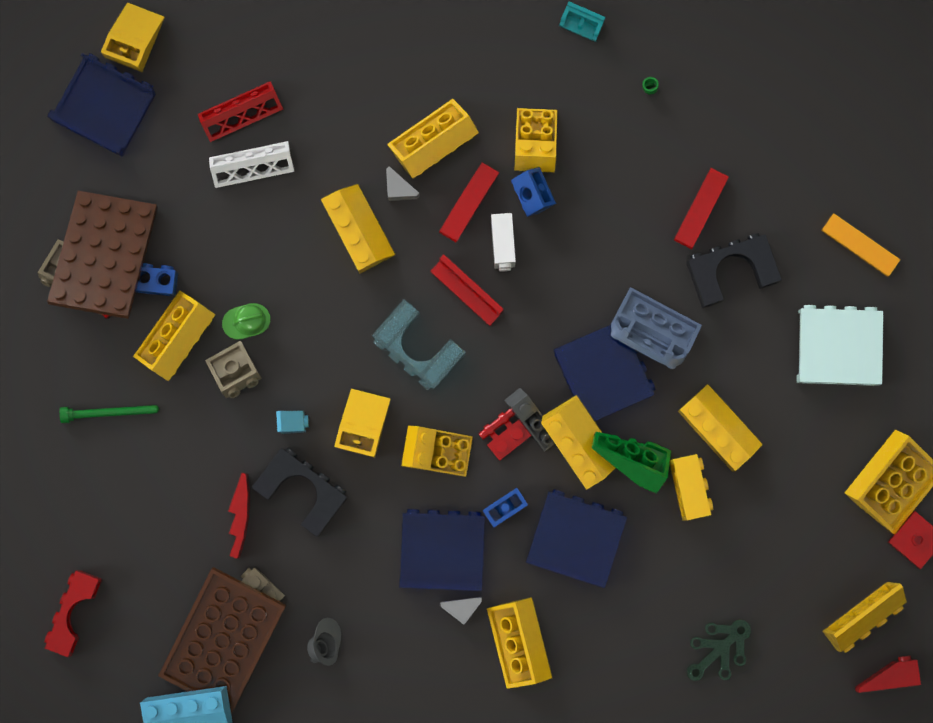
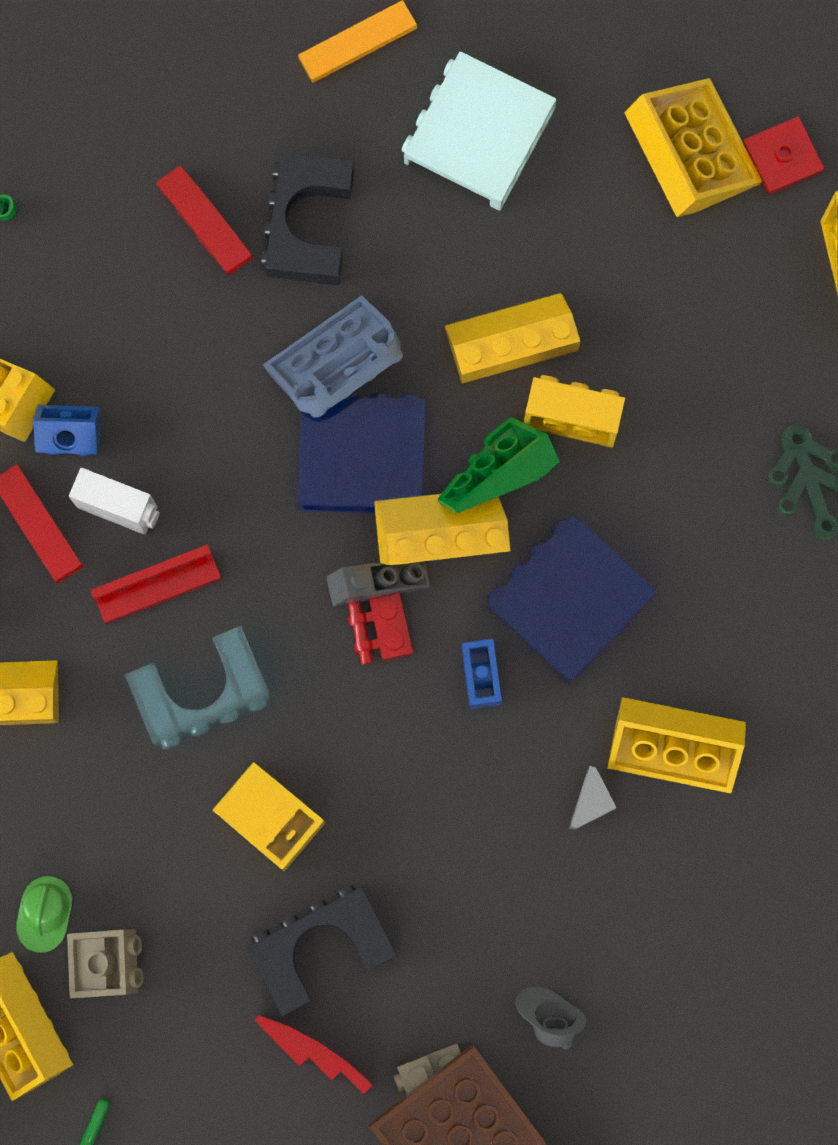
camera: 65 degrees left, 5 degrees down
medium azure slope [276,411,309,434] -> none
clear blue panel [399,509,485,591] -> none
yellow slope [401,426,473,477] -> none

